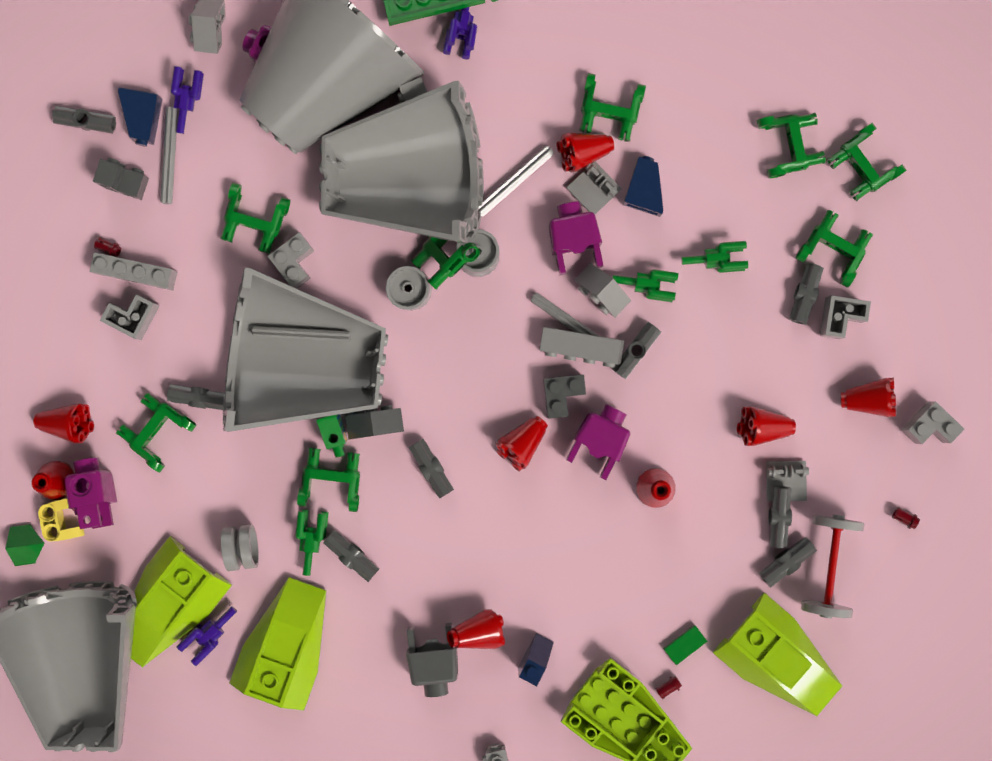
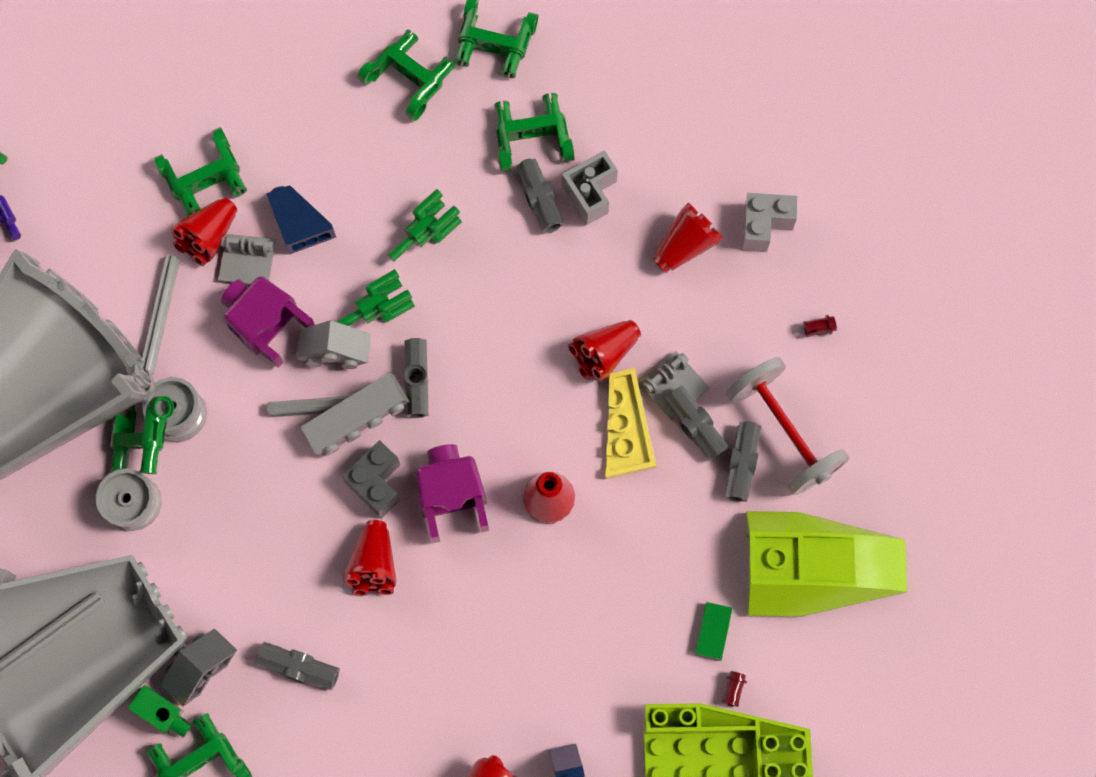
camera: 40 degrees left, 15 degrees down
none -> light yellow wing [605,368,657,479]

